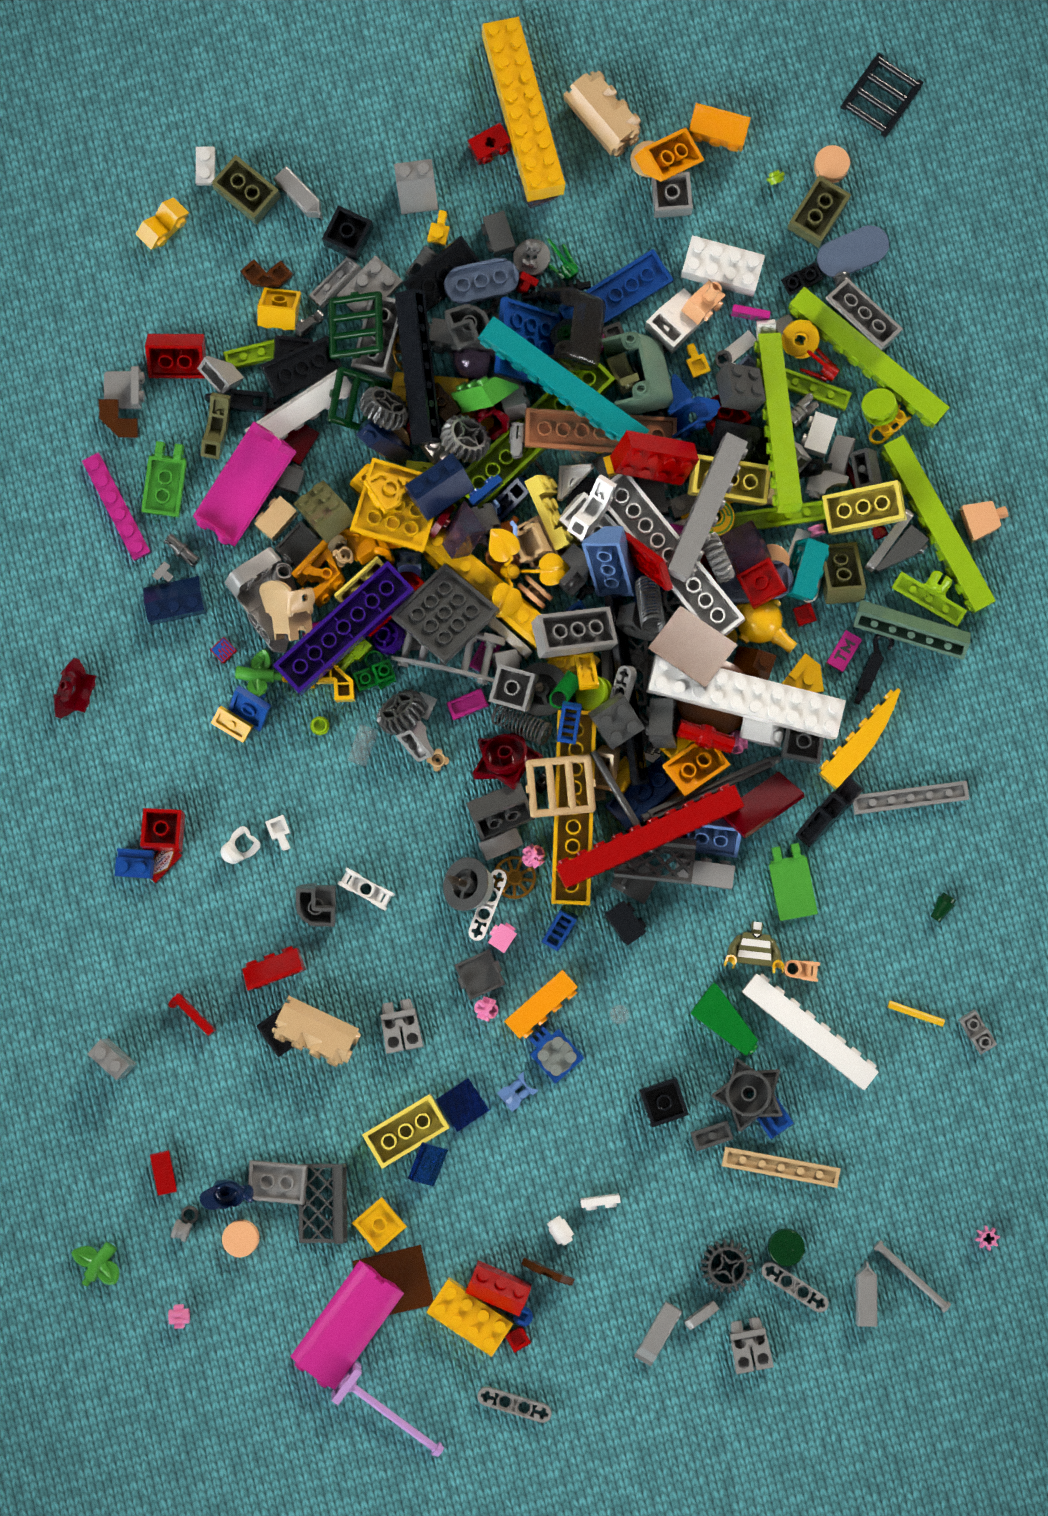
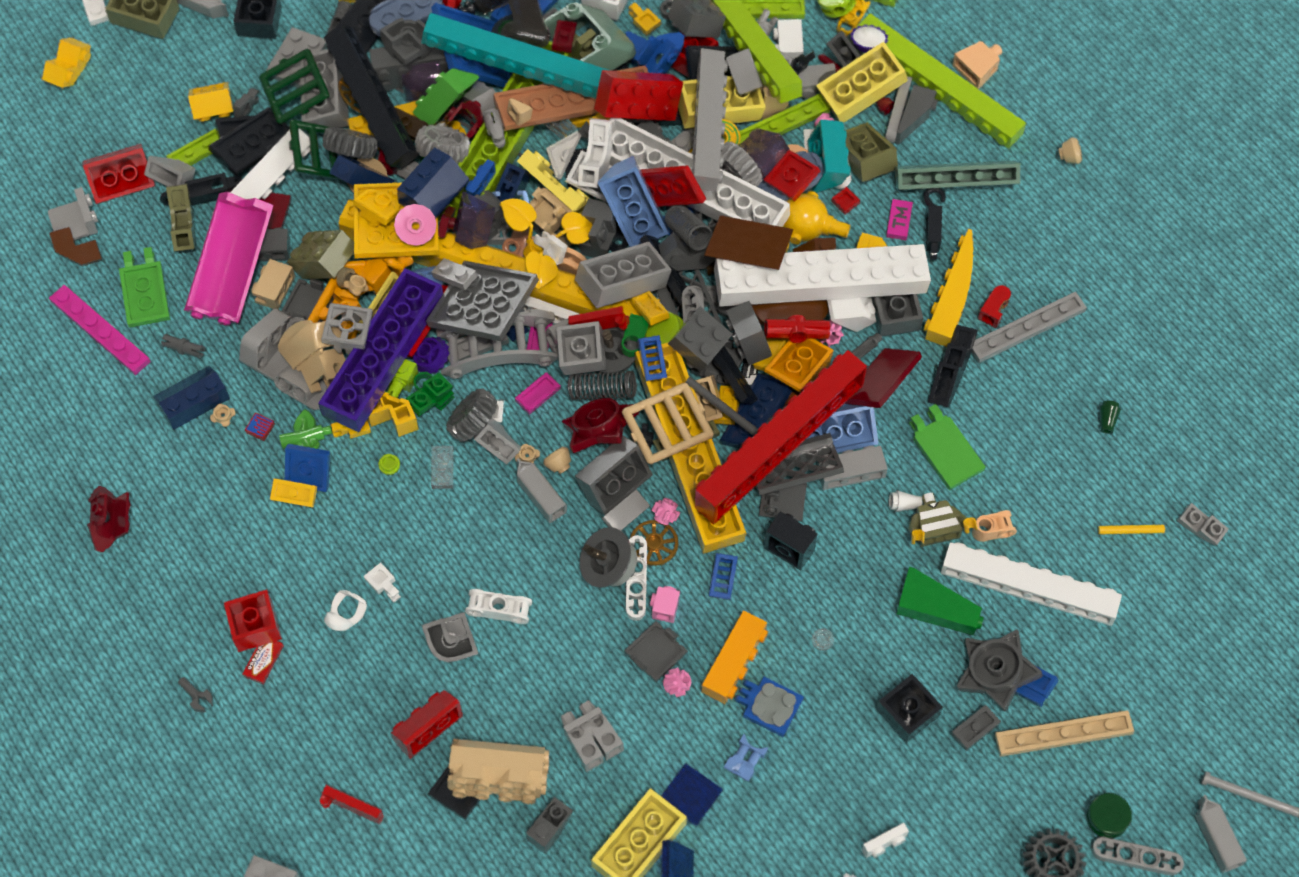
camera: 25 degrees left, 20 degrees down
blue plate [114,848,155,879] -> none
light grey tile [151,561,174,582] -> none
reddish brown tile [240,259,294,288] -> none
light grey tile [308,256,361,309] -> none
light grey slope [826,435,856,475] -> none
lime plate [891,570,967,627] -> none
none -> dark grey bar [178,677,213,713]
none -> tan plate [210,404,236,427]
none -> light grey piece [321,303,373,354]
none -> bright pink dish [394,204,437,246]
none -> light grey plate [431,258,478,290]
none -> tan slope [507,98,533,126]
none -> light grey piece [517,458,567,523]
none -> dark grey slope [526,797,573,854]
none -> white plate [534,231,567,265]
none -> tan cone [543,446,571,474]
none -> dark red plate [552,20,577,53]
none -> red hinge [568,306,630,330]
none -> light grey slope [726,49,762,95]
none -> white piece [850,24,889,53]
none -> white cone [889,490,922,512]
none -> red leg [978,285,1011,328]
none -> tan cone [1059,137,1082,164]

